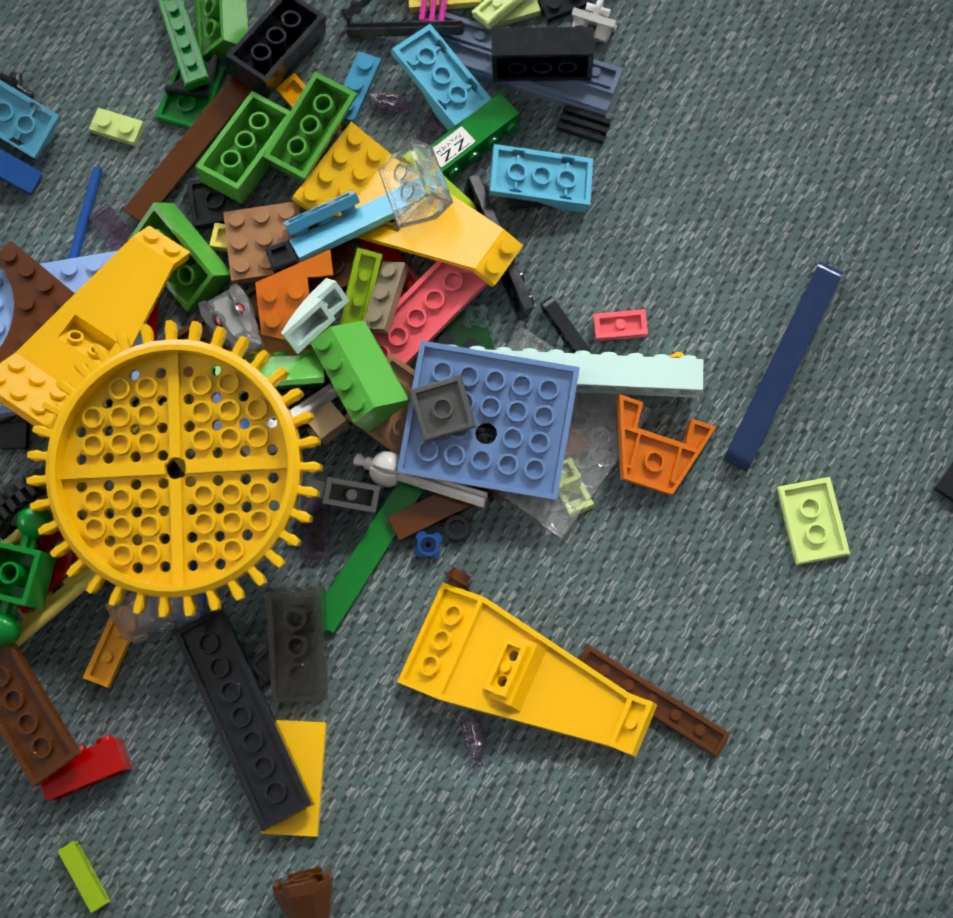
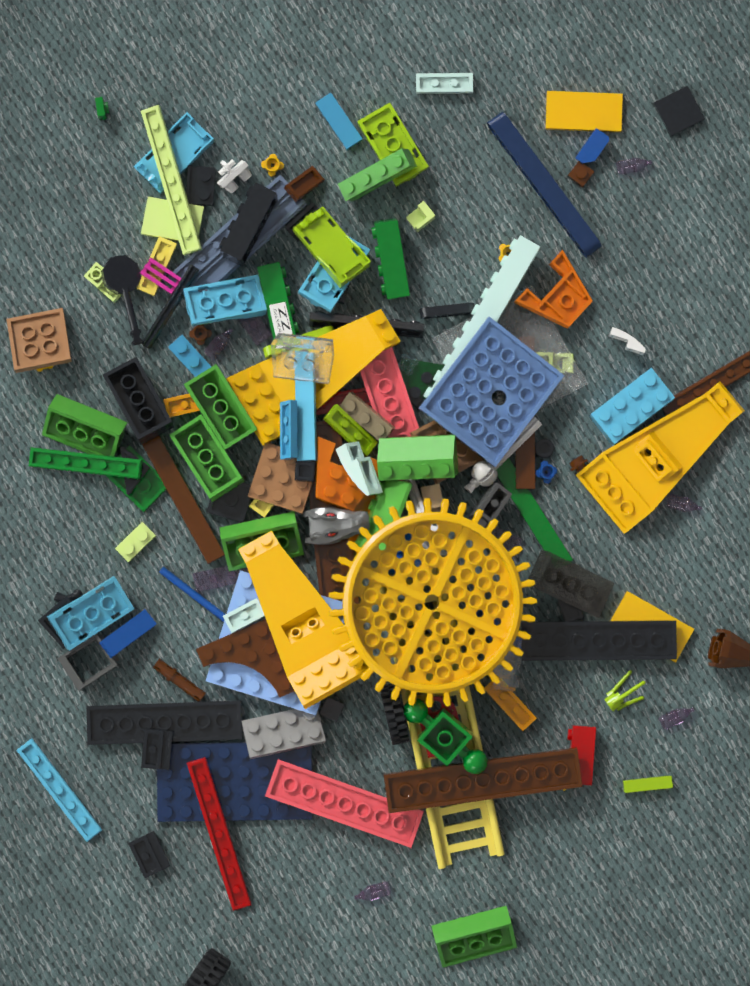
camera: 70 degrees left, 10 degrees up
dark grey tile [409,375,476,443] -> none
coral plate [593,309,648,342] -> none
yellowish green tile [776,477,850,566] -> none
none -> reddish brown plate [189,324,212,345]
none -> light aqua plate [223,598,265,633]
none -> yellow plate [261,154,284,177]
none -> reddish brown tile [284,166,325,202]
none -> lime piece [292,206,371,288]
none -> dark azure tile [315,93,363,150]
none -> bright green brick [338,149,417,201]
none -> lime piece [357,103,429,187]
none -> green wedge [371,218,410,299]
none -> yellowish green panel [406,201,435,232]
none -> light aqua plate [416,73,473,94]
none -> yellow tile [545,91,623,132]
none -> reddish brown plate [567,161,594,188]
none -> blue piece [575,128,609,163]
none -> medium azure brick [590,368,675,446]
none -> lime plant [604,670,646,711]
none -> white slope [609,327,646,355]
none -> clear purple piece [616,158,652,175]
none -> clear purple piece [659,707,694,730]

